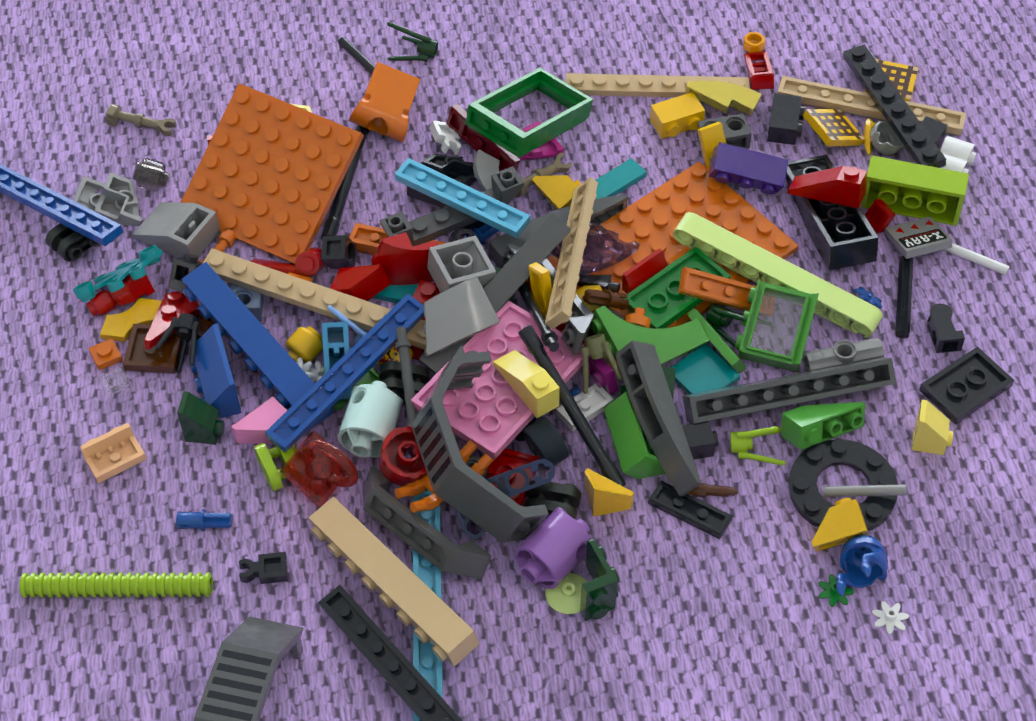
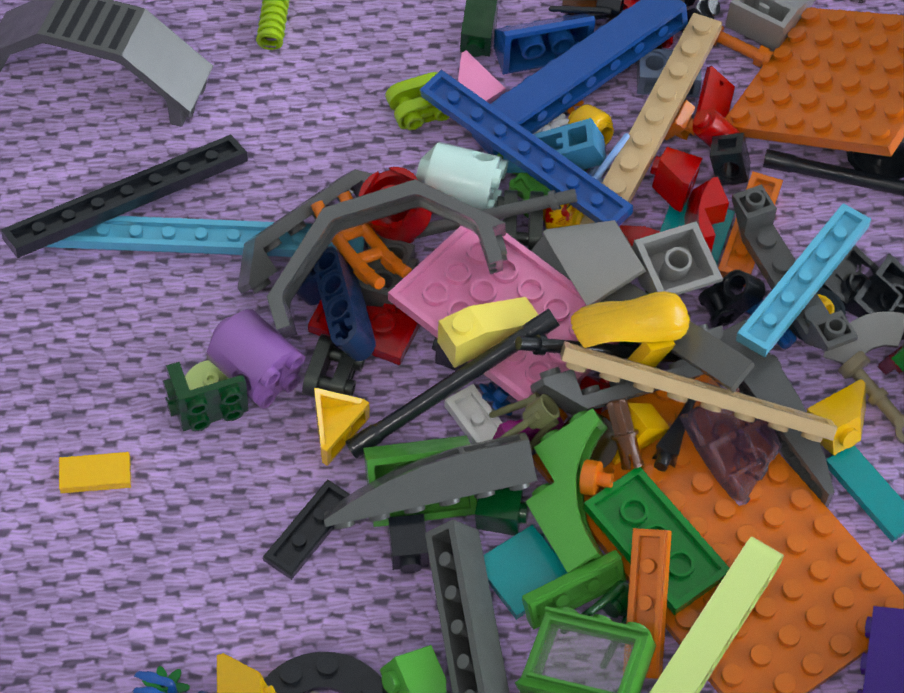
camera: 90 degrees right, 5 degrees up
blue axle [176,509,232,531] -> none
black plate [239,552,288,584] -> none
clear red tile [280,431,358,507] -> none
tan brick [308,496,480,667] -> none
black wheel [522,417,569,469] -> none
red slope [622,249,668,294] -> none
reddish brown piece [688,483,738,497] -> none
lime plant [730,426,786,465] -> none
none -> yellow tile [59,452,131,493]
none -> yellow hair [571,291,690,348]

